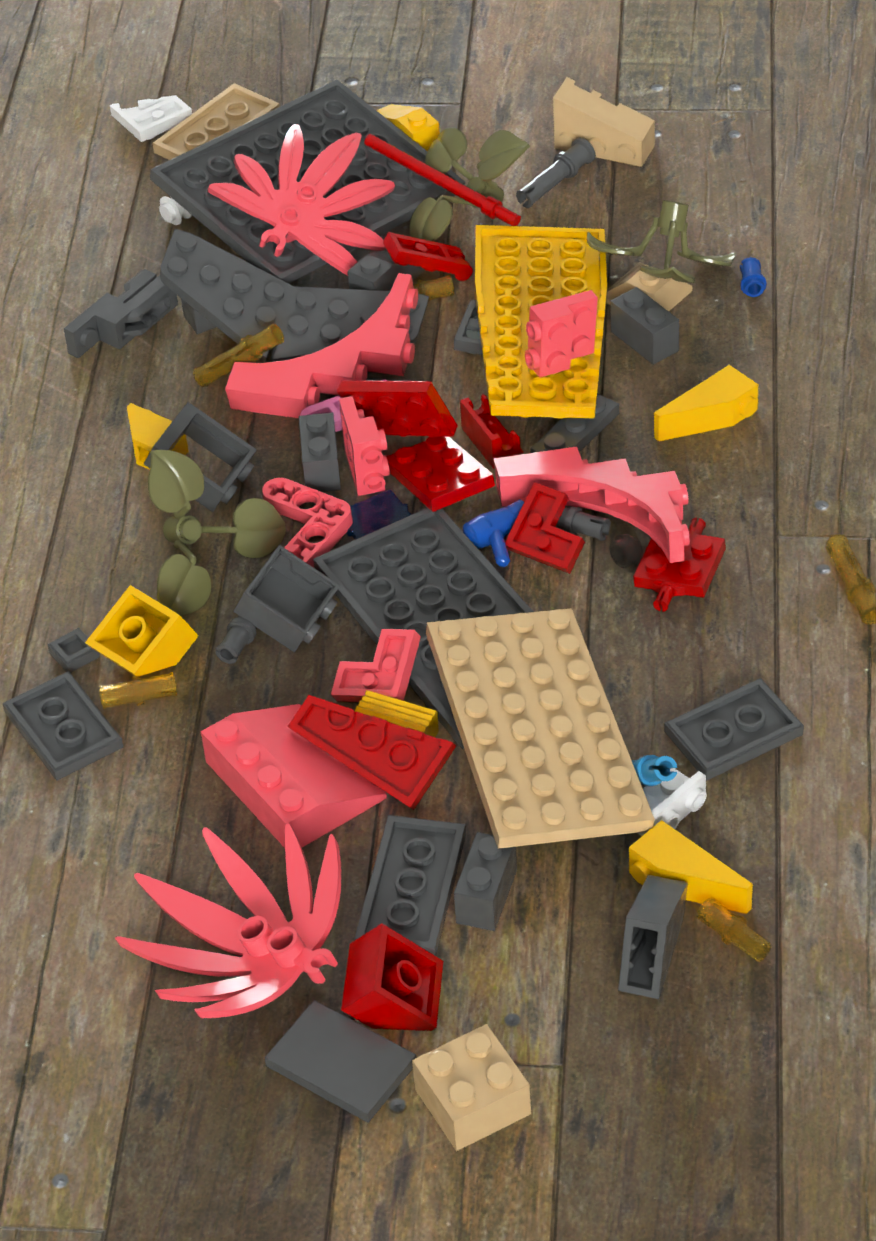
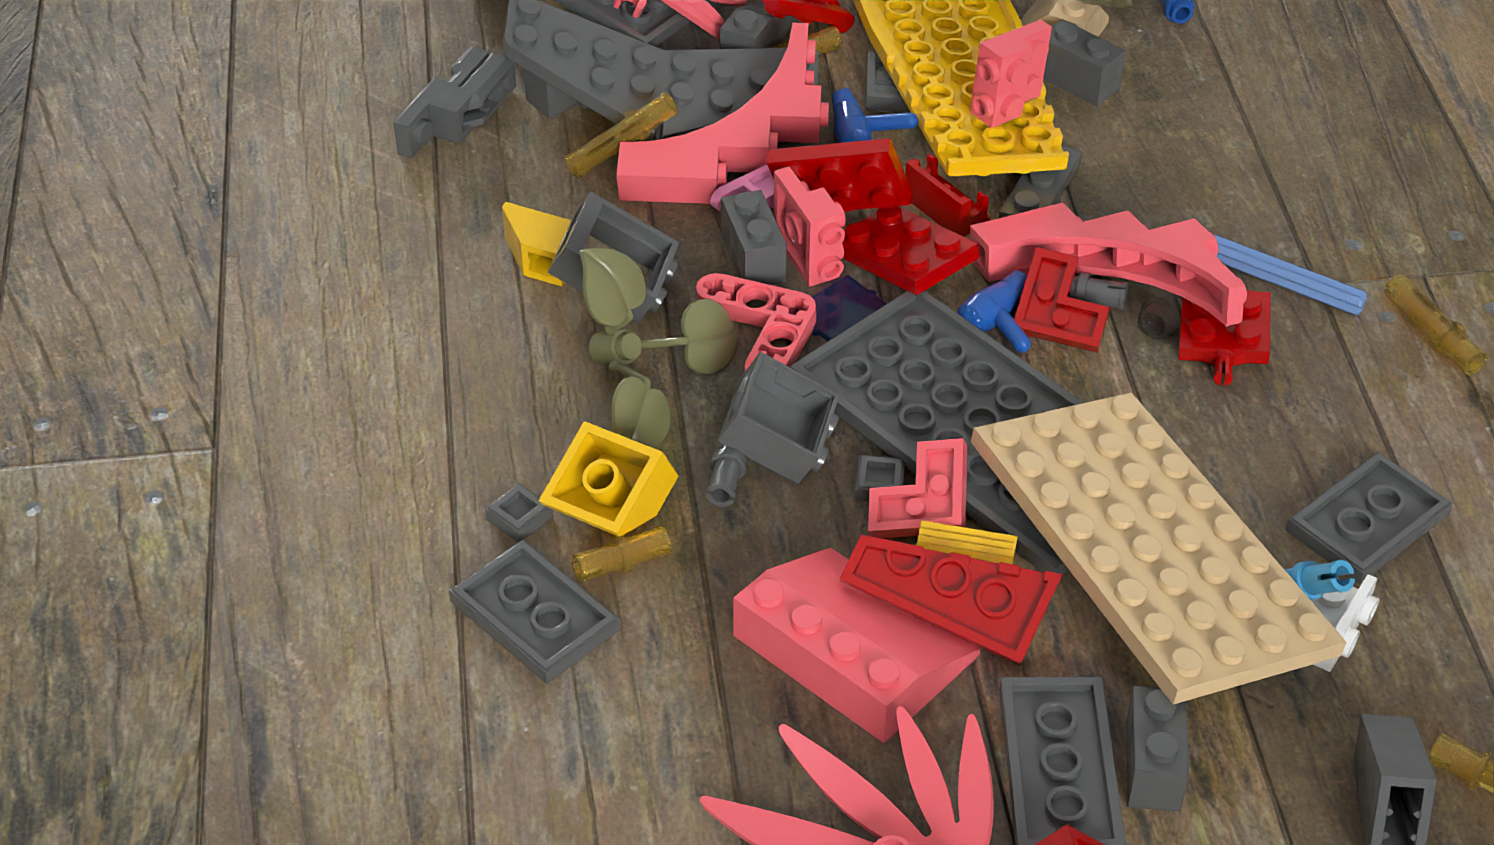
camera: 15 degrees left, 0 degrees up
yellow slope [629,820,753,914] -> none
yellow slope [654,365,758,441] -> none
none -> blue piece [832,88,918,143]
none -> dark grey tile [855,455,905,501]
none -> medium blue axle [1214,235,1367,315]

